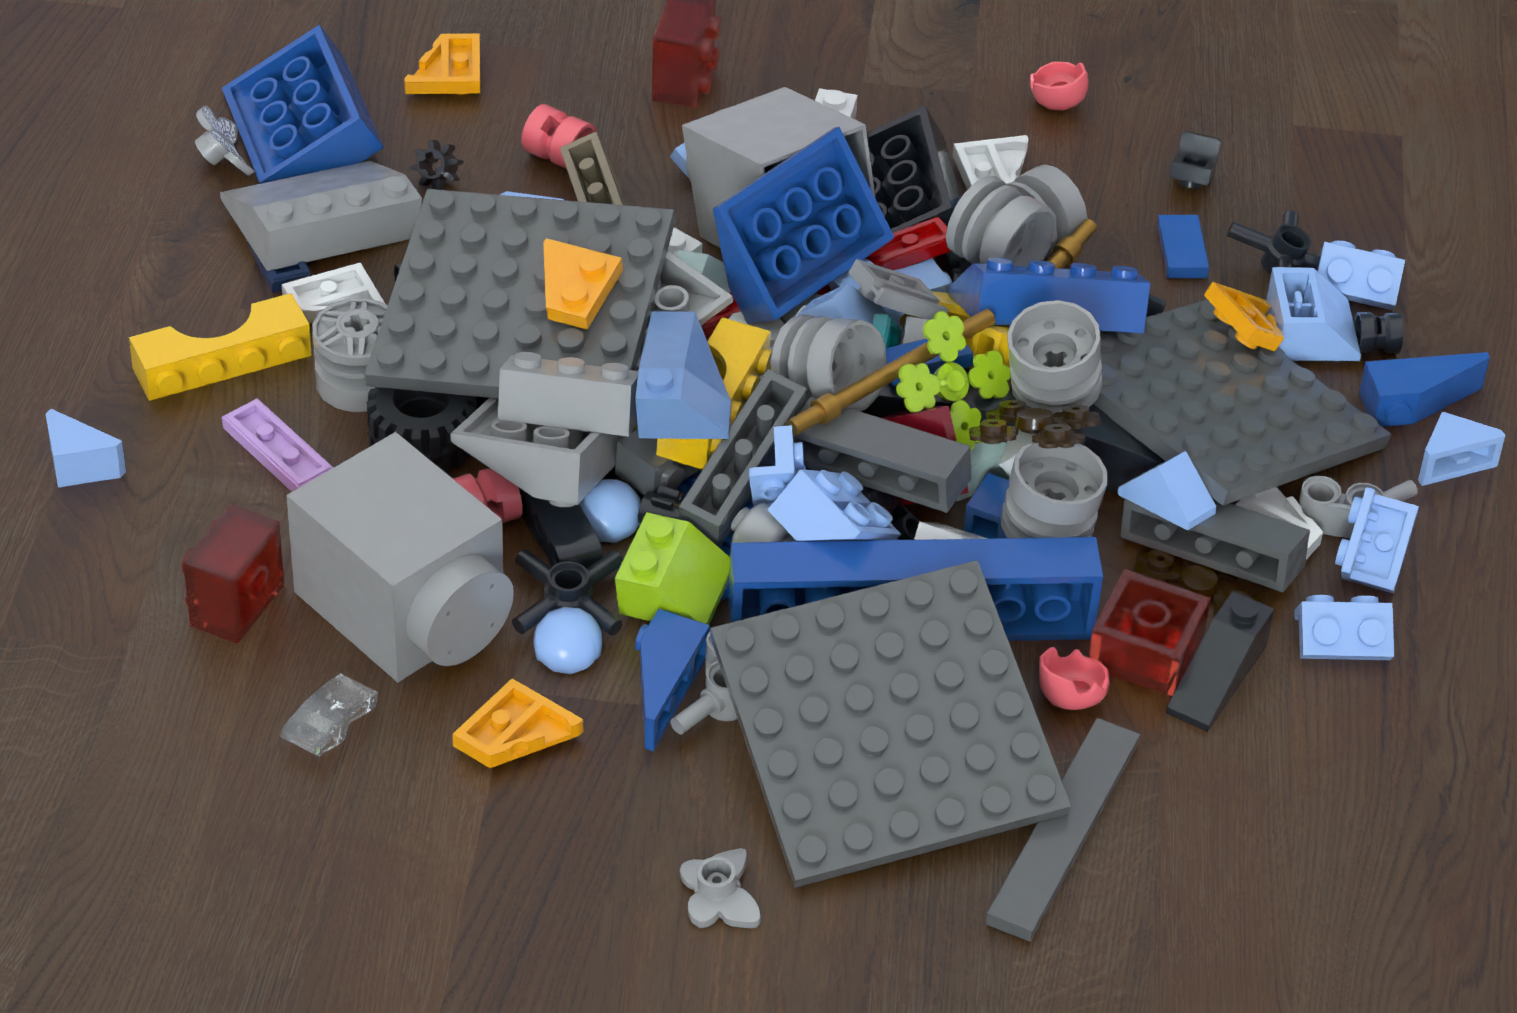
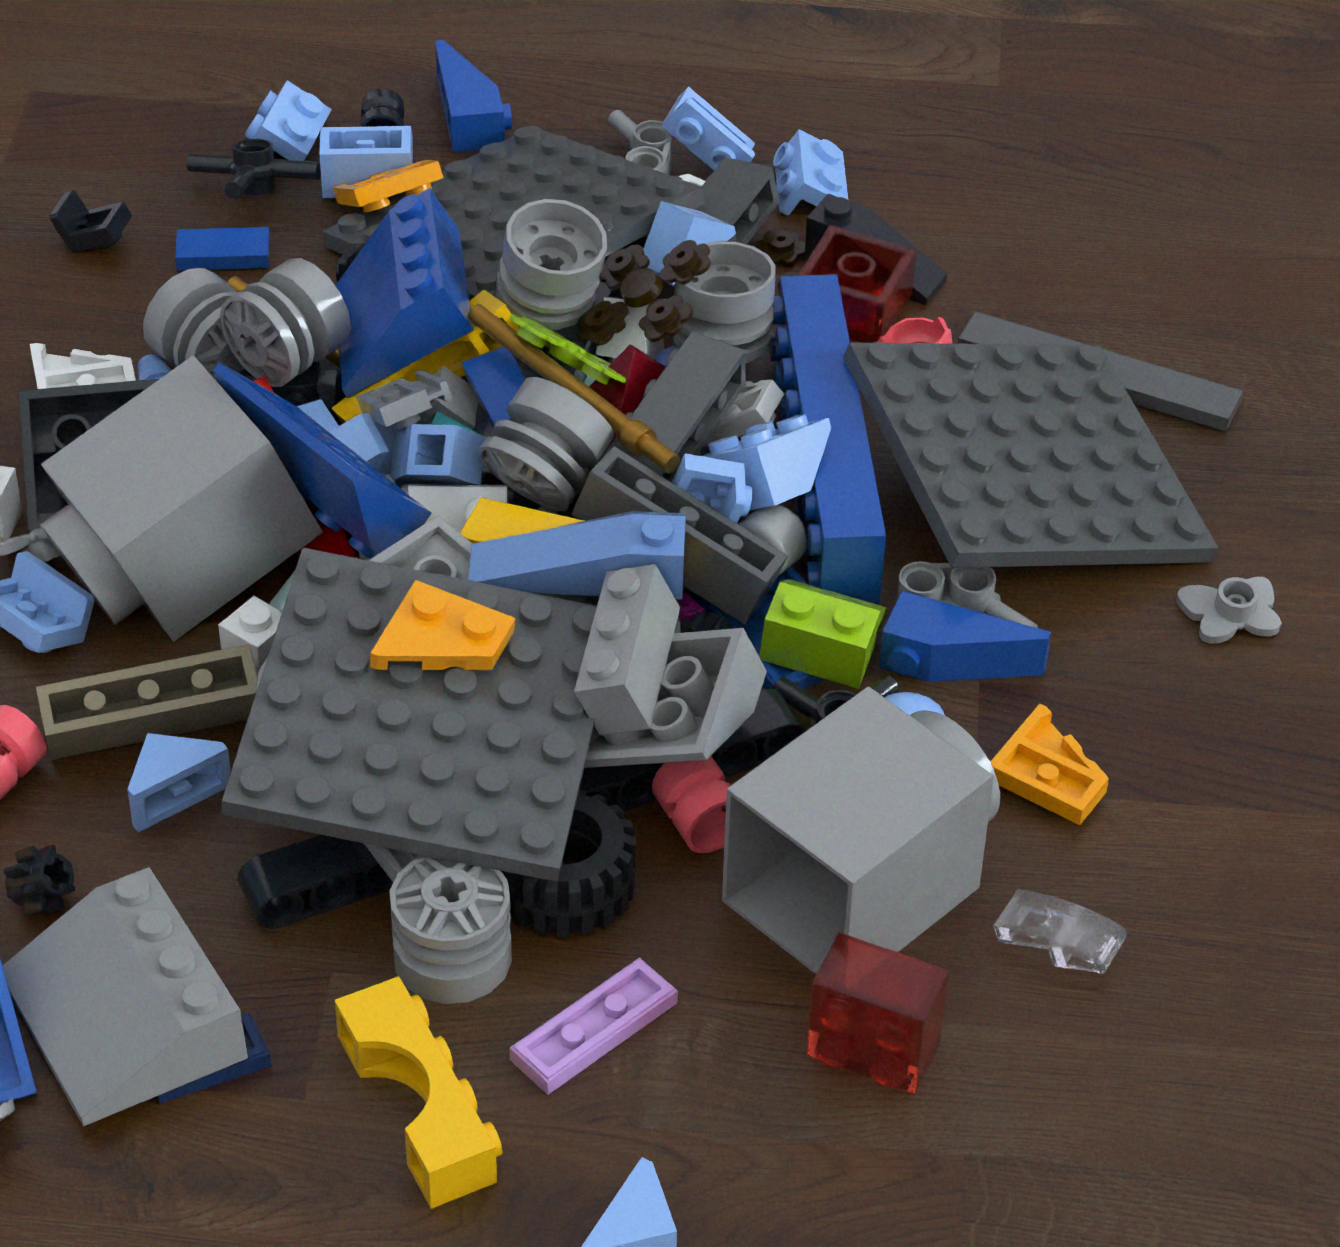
camera: 90 degrees left, 0 degrees up
white wing [282,263,385,323] -> none
light blue slope [1418,412,1505,486] -> none

